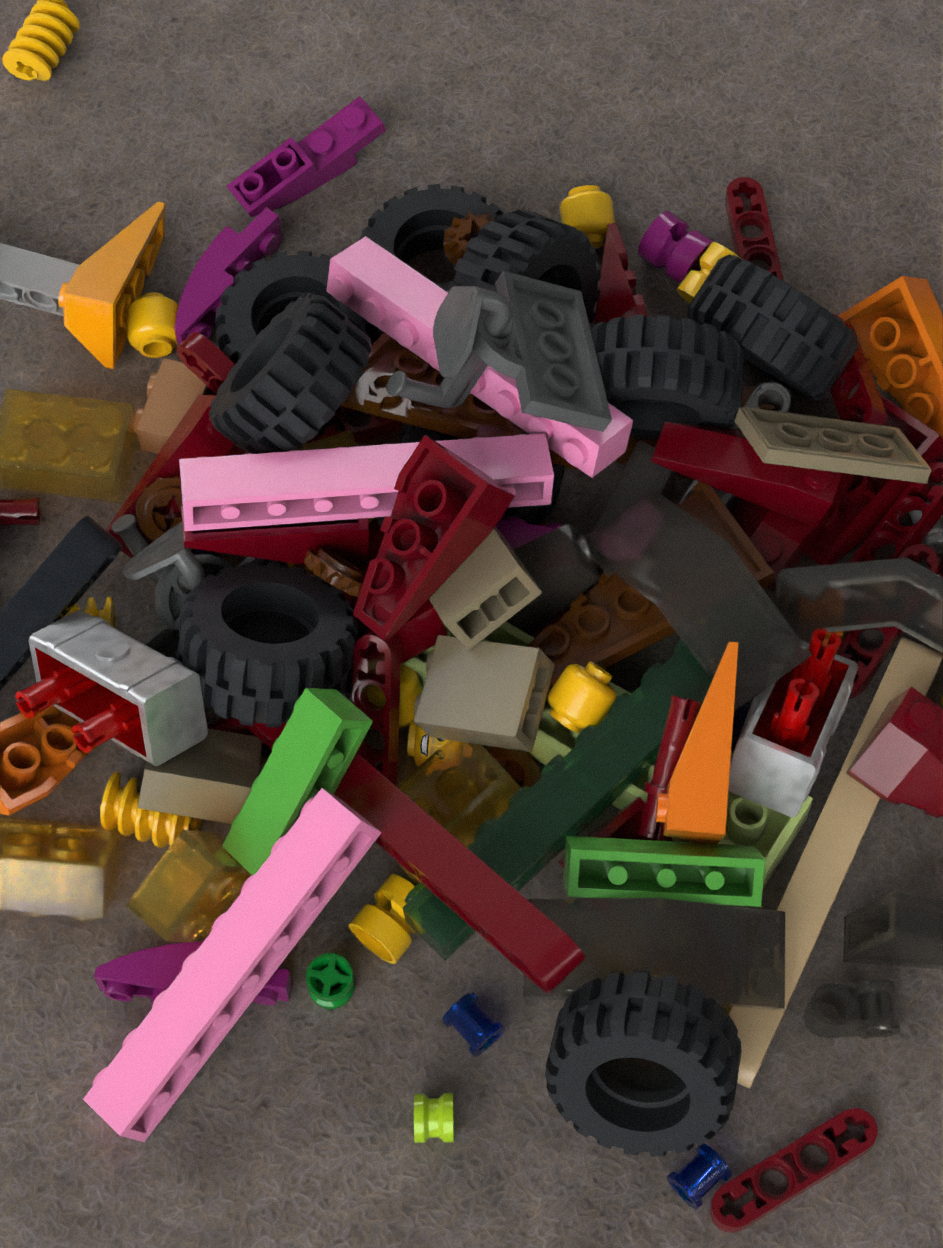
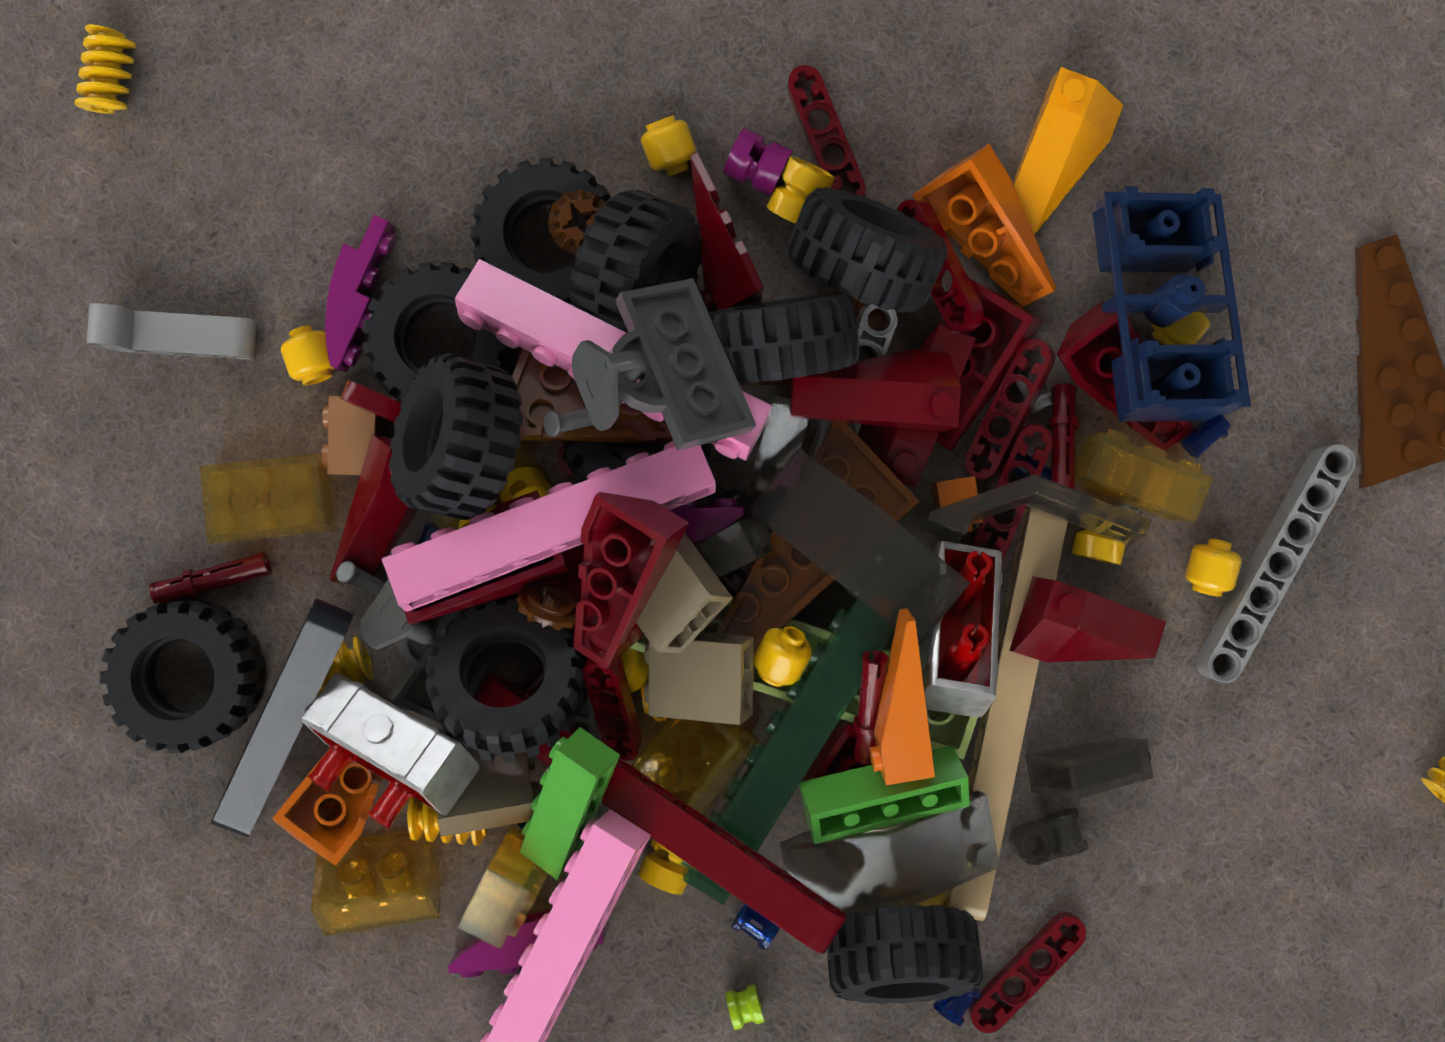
camera: 15 degrees left, 25 degrees up
light orange wedge [58,202,166,369] -> none
reddish brown gear [135,475,183,541] -> none
magenta slope [226,96,386,217] -> none
green wheel [306,953,355,1009] -> none
dark tan tile [735,407,932,484] -> none

